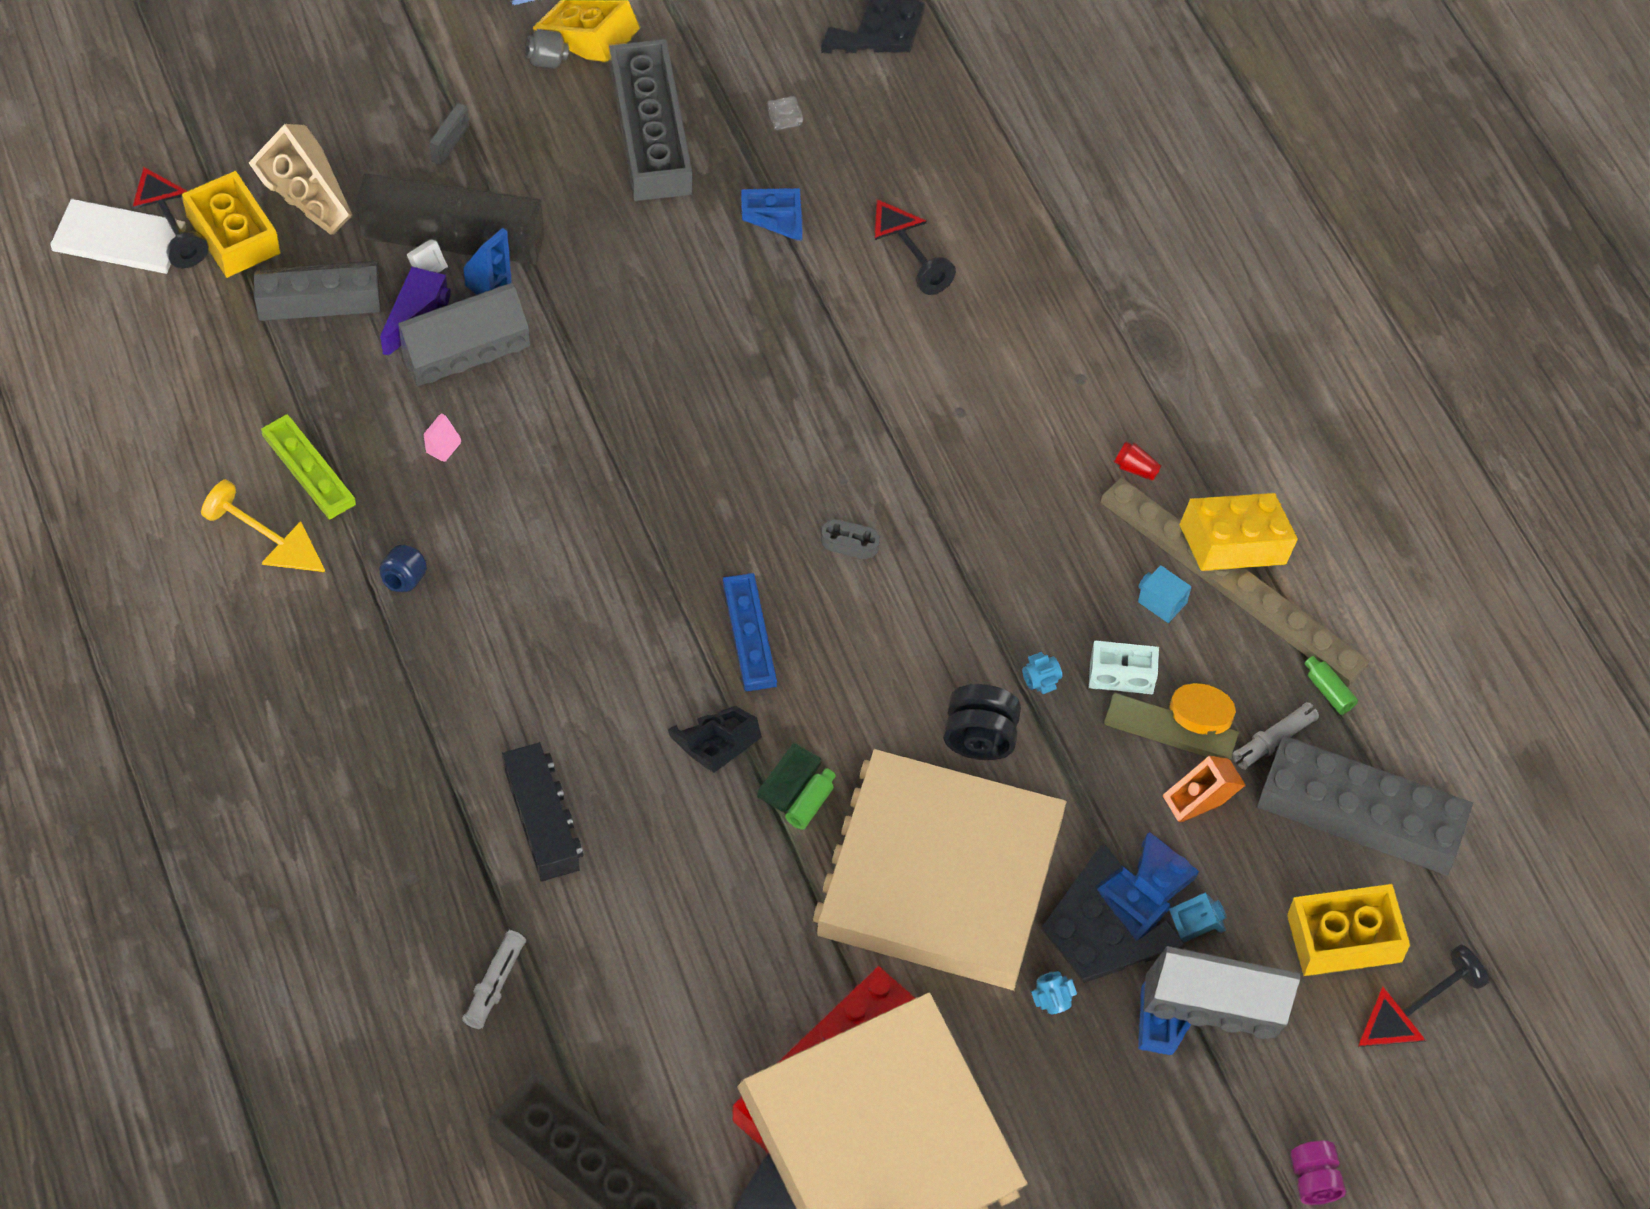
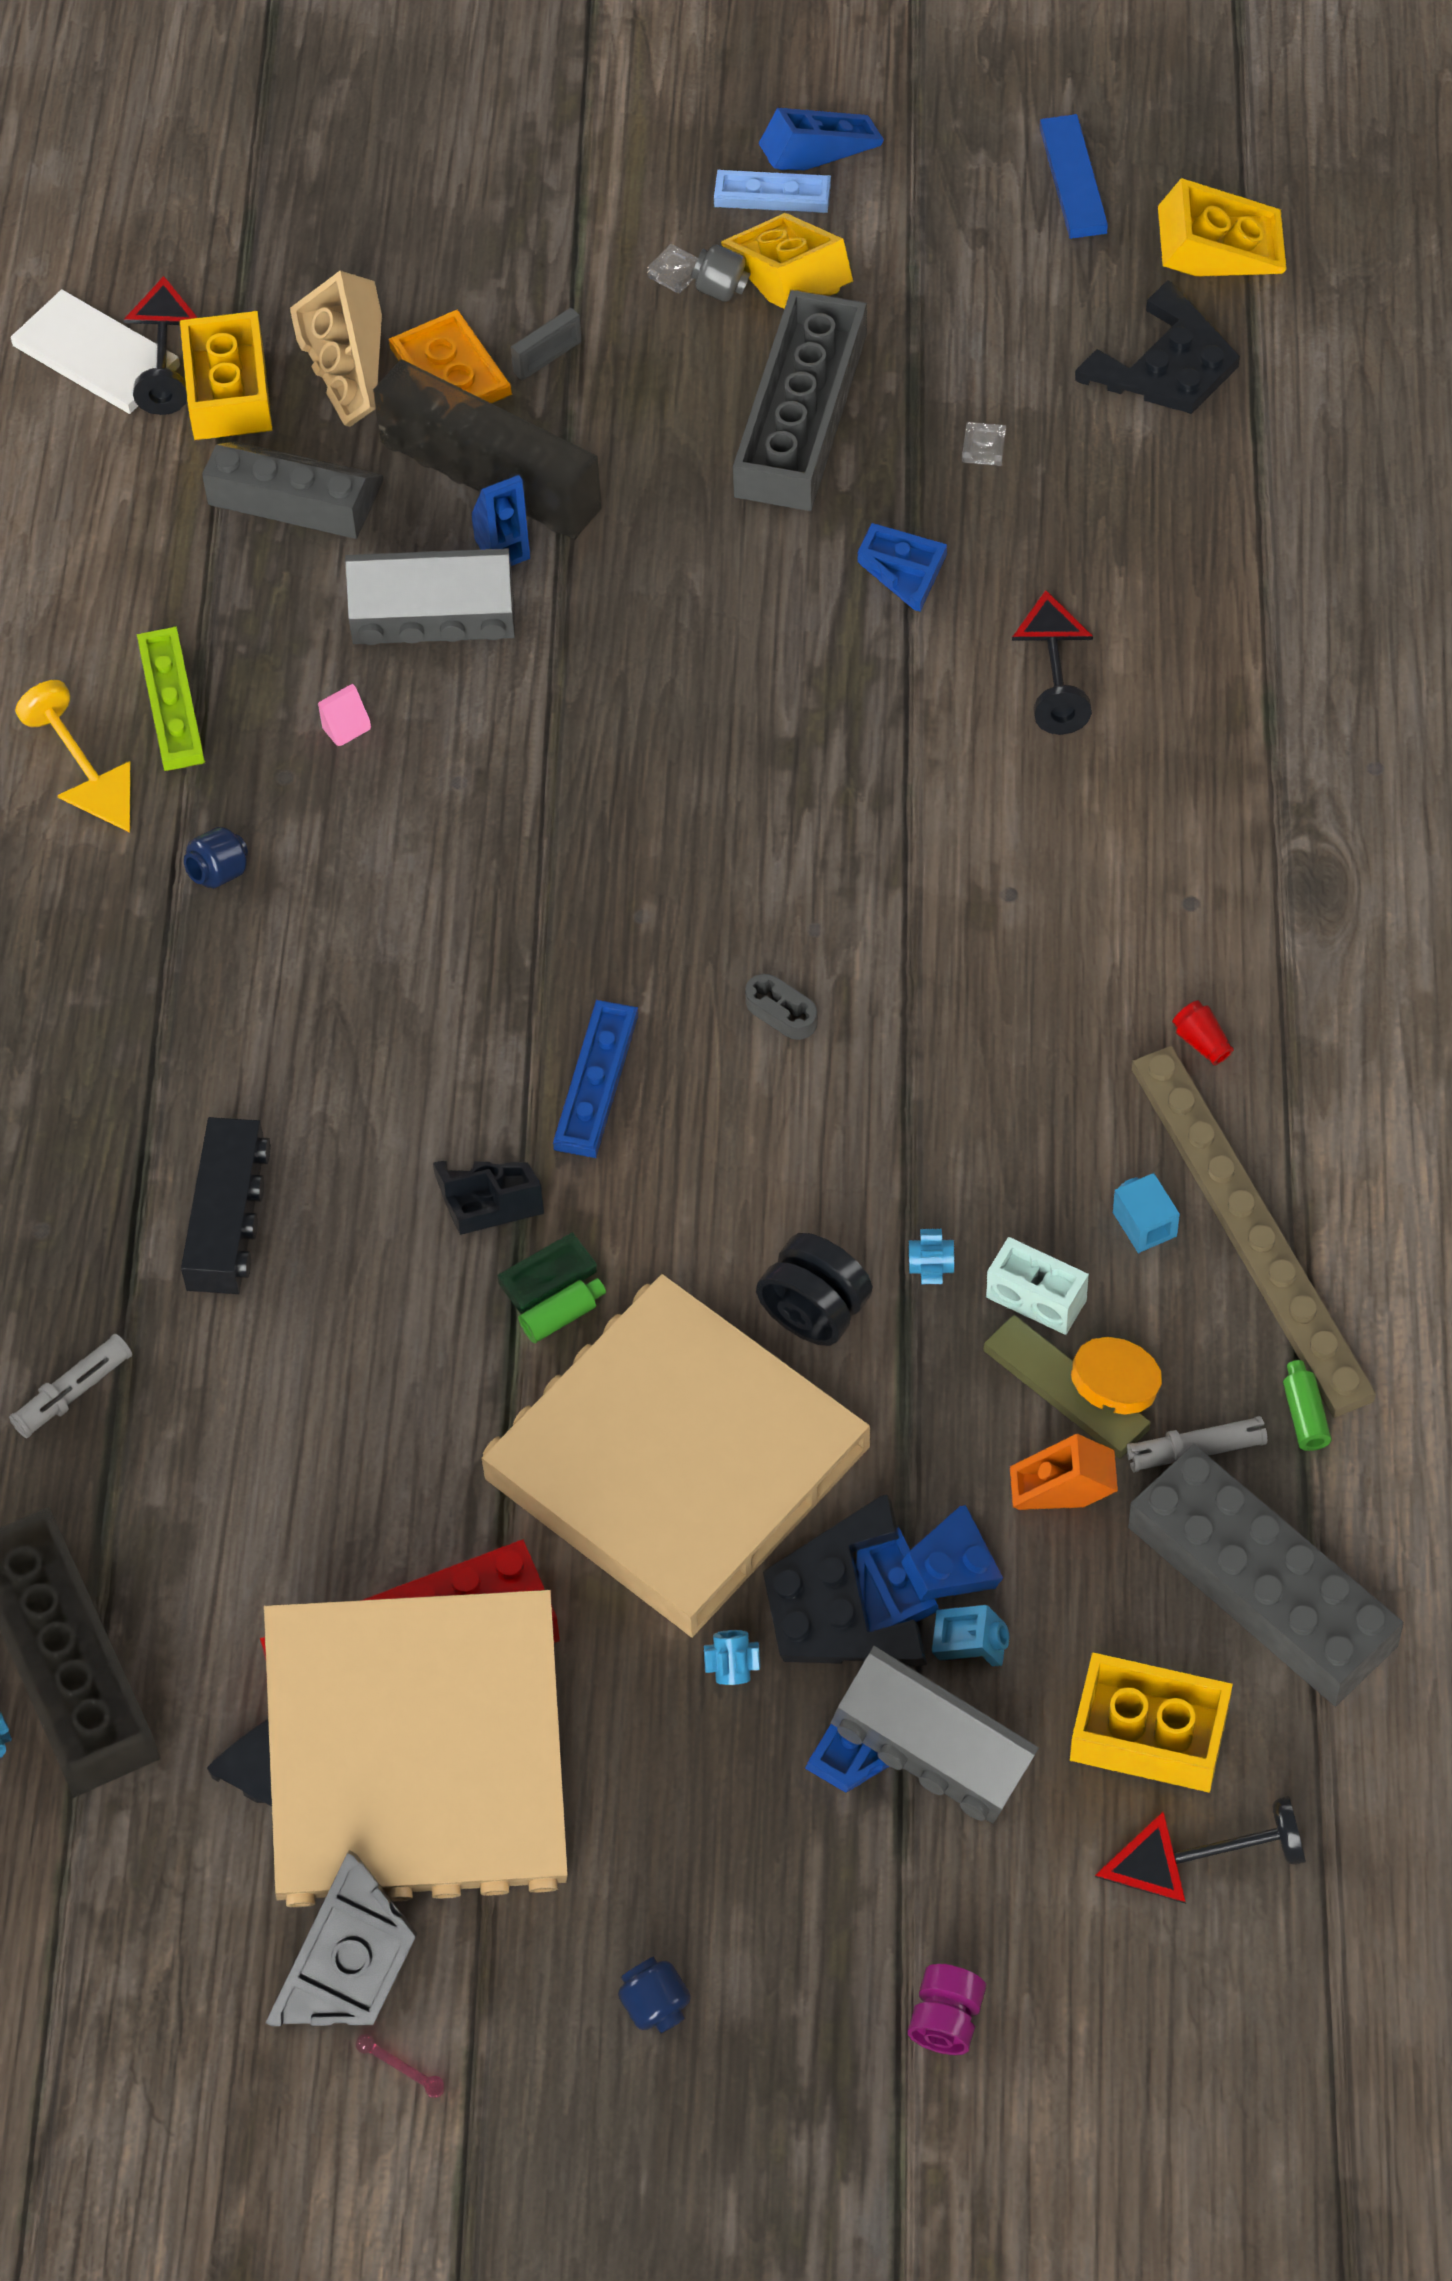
camera: 30 degrees right, 0 degrees up
dark purple slope [380,267,451,356] -> none
white tile [407,239,448,273] -> none
yellow brick [1179,493,1298,571] -> none
none -> light orange tile [389,309,512,425]
none -> clear plate [648,244,698,294]

